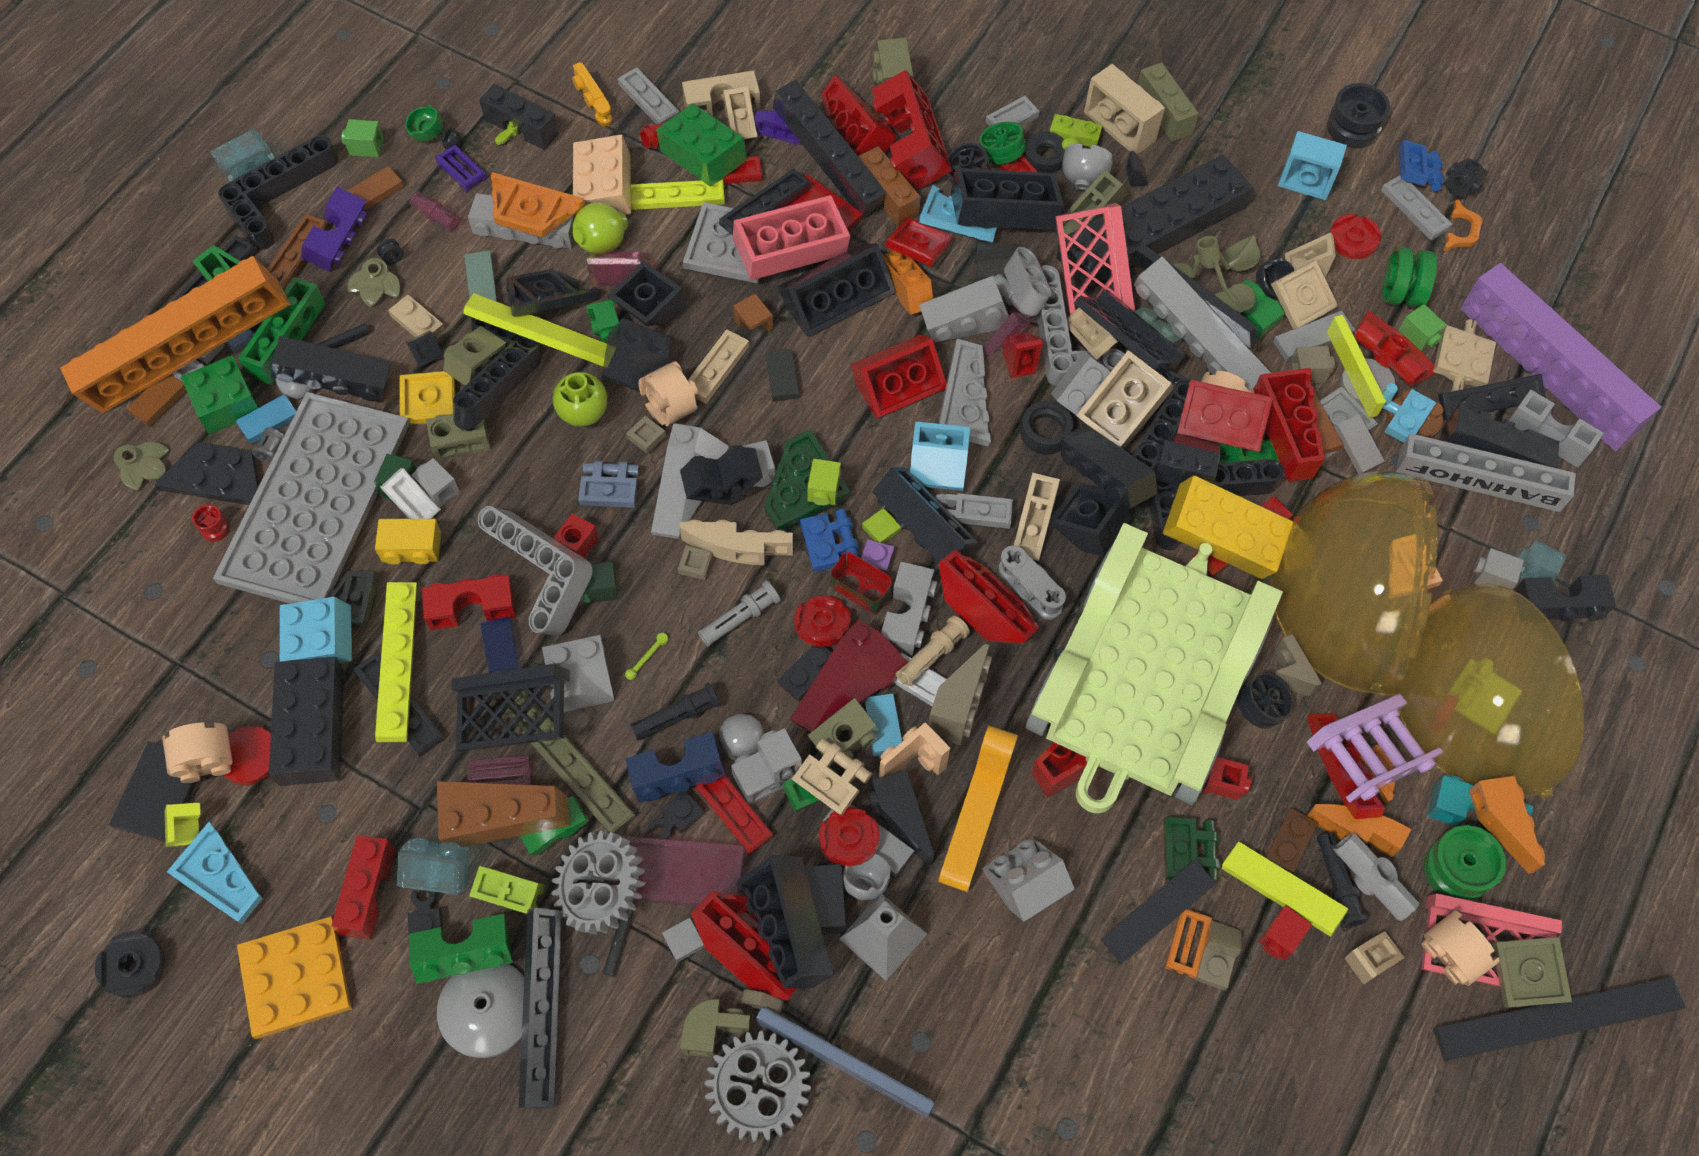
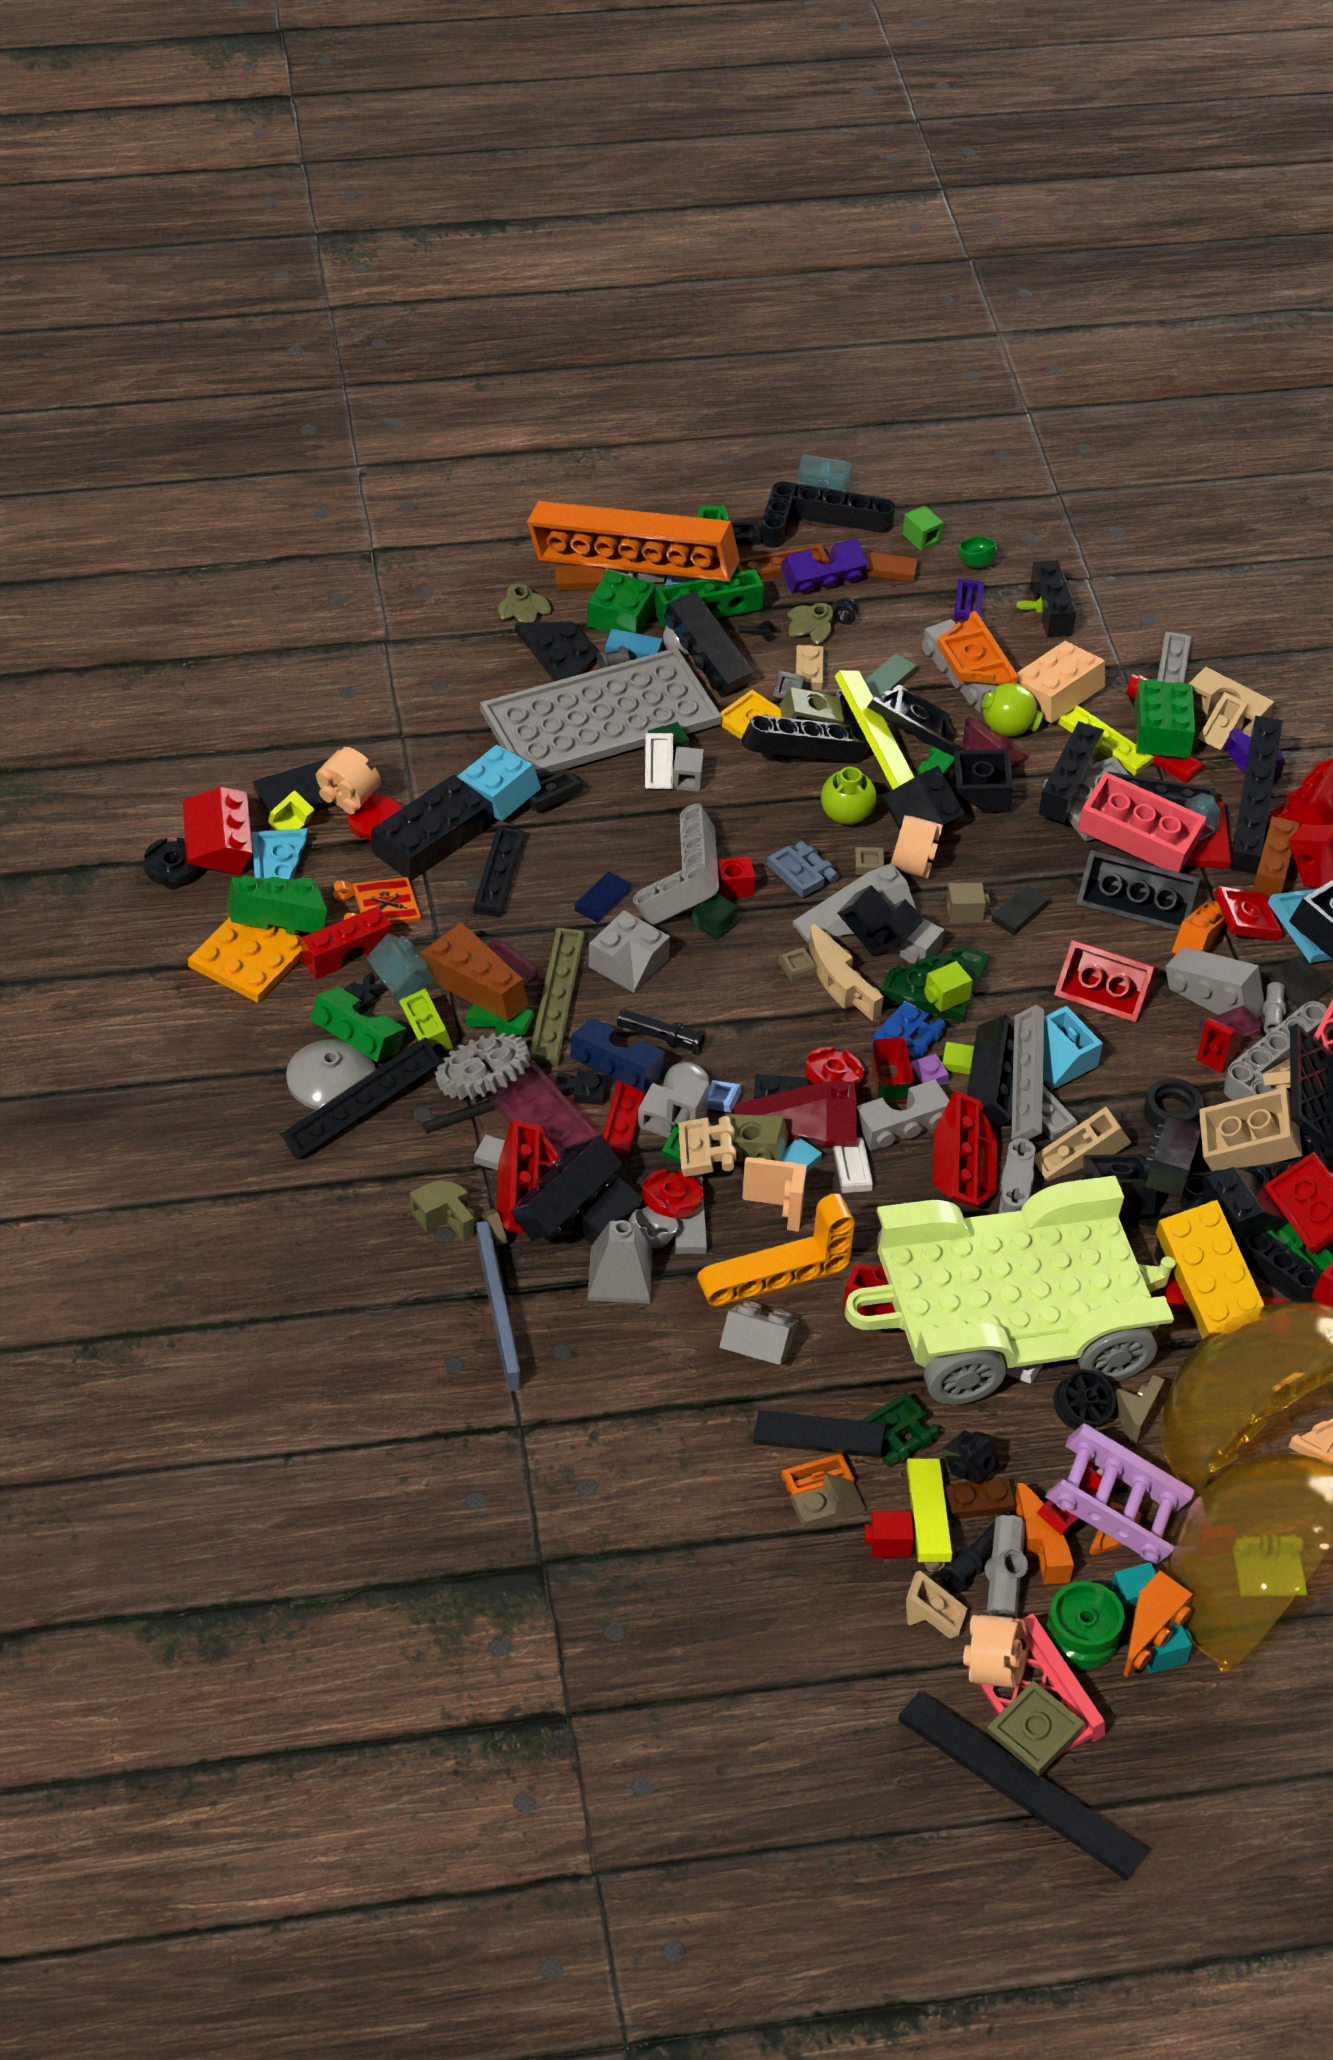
camera: 50 degrees right, 15 degrees down
red wheel [192,504,230,542] -> none
black bar [317,323,370,348] -> none
yellow brick [375,519,441,565] -> none
neon yellow plate [375,582,417,742] -> none
clear pink pin [409,191,460,232] -> none
red arch [422,574,516,631] -> none
olive brick [426,414,491,461] -> none
black hinge [441,128,462,150] -> none
black fence [451,664,570,752] -> none
light orange hinge [572,62,613,127] -> none
lime hinge [625,633,668,680] -> none
tan plate [688,329,749,404] -> none
light grey pin [698,581,780,646] -> none
light grey gear [705,1031,811,1143] -> none
dark orange panel [733,294,773,332] -> none
black slope [867,770,934,865] -> none
tan pin [896,616,970,686] -> none
dark tan slope [928,644,992,745] -> none
light grey wing [938,339,991,446] -> none
light grey beam [1004,247,1051,316] -> none
light grey brick [1051,350,1111,415] -> none
red brick [1202,757,1251,800] -> none
none -> red slope [182,787,252,875]
none -> green wedge [226,876,327,935]
none -> orange flag [333,877,421,925]
none -> light blue tile [708,1080,742,1113]
none -> black hand [739,620,777,642]
none -> black brick [942,1430,1000,1484]
none -> dark tan brick [946,882,989,923]
none -> light grey plate [1011,1005,1044,1140]
none -> black brick [1038,721,1104,823]
none -> clear light blue brick [1185,793,1221,841]

